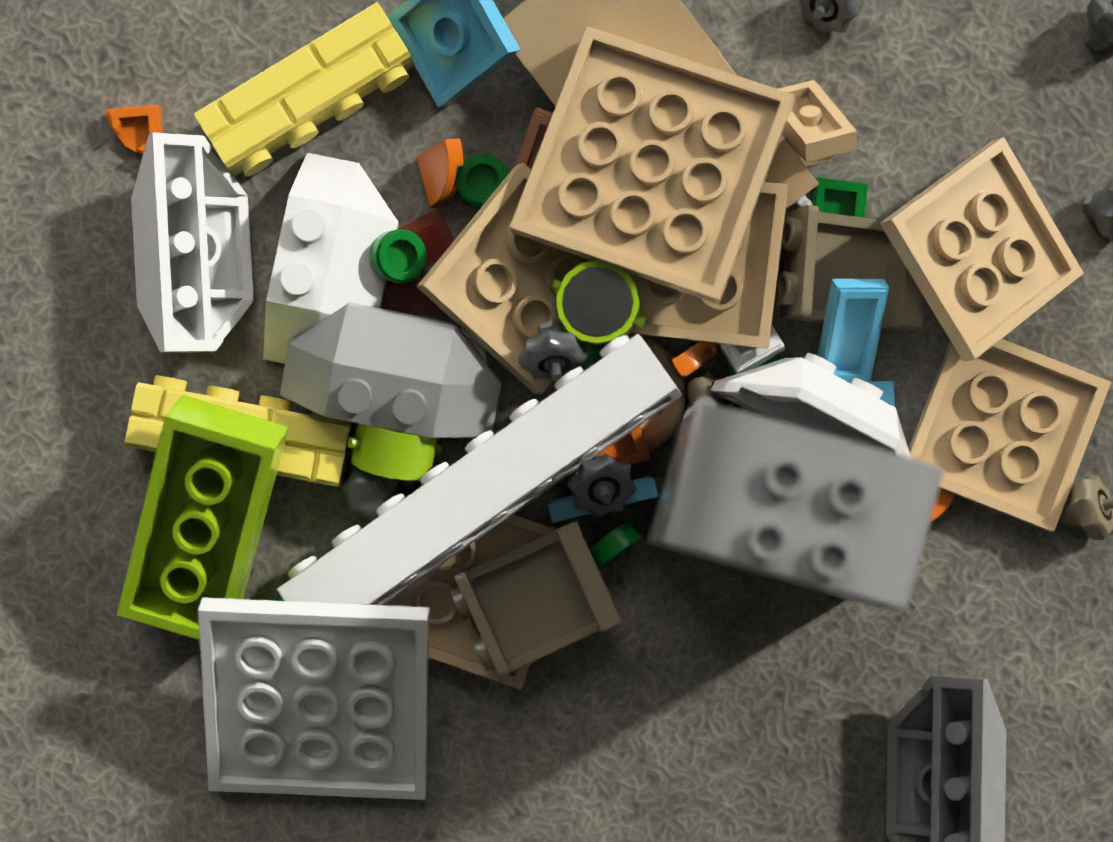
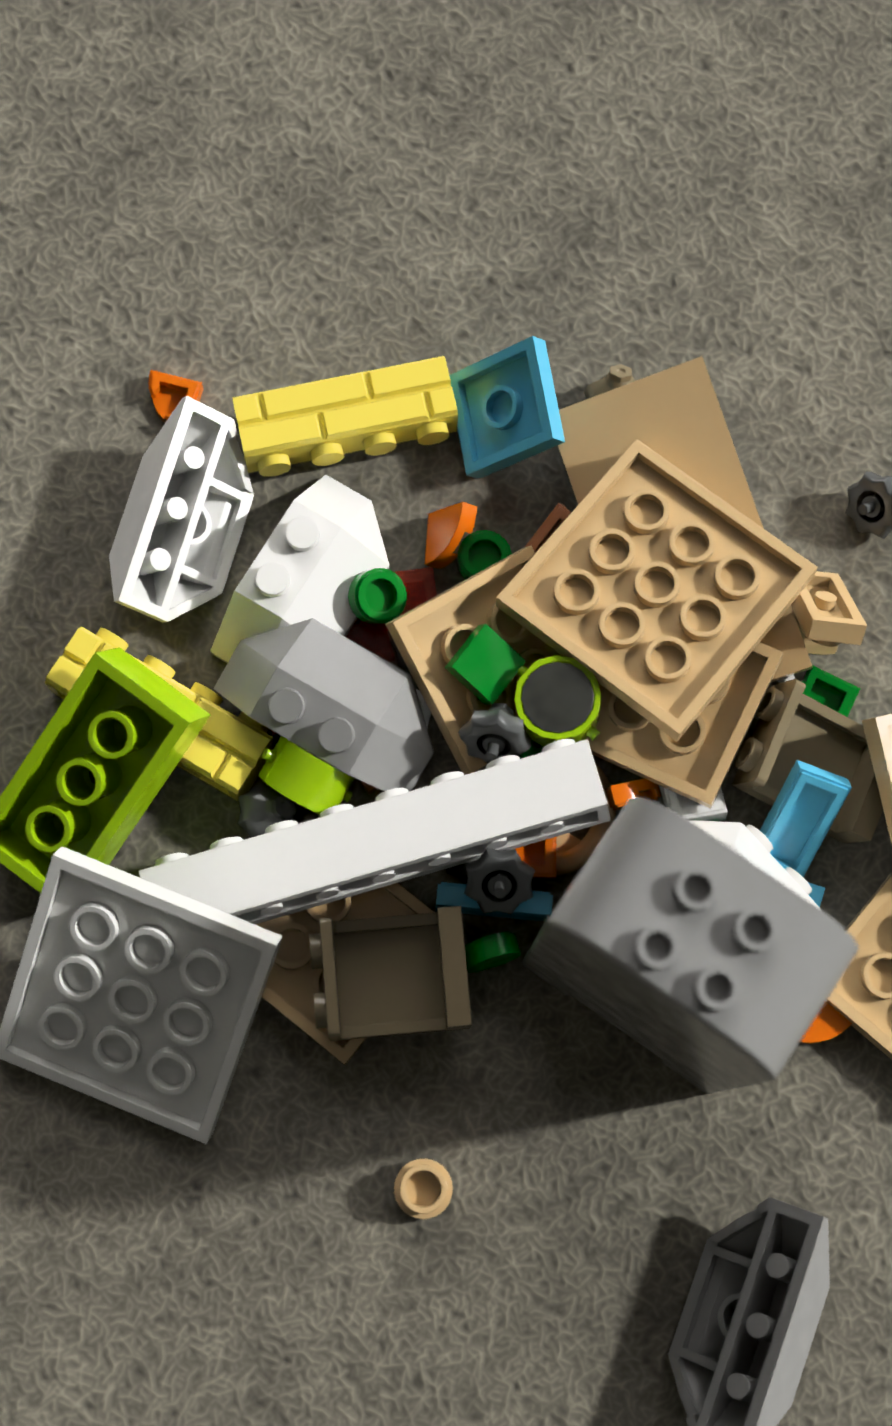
camera: 15 degrees right, 10 degrees down
none -> tan plate [394,1159,453,1219]
none -> green tile [445,623,526,705]

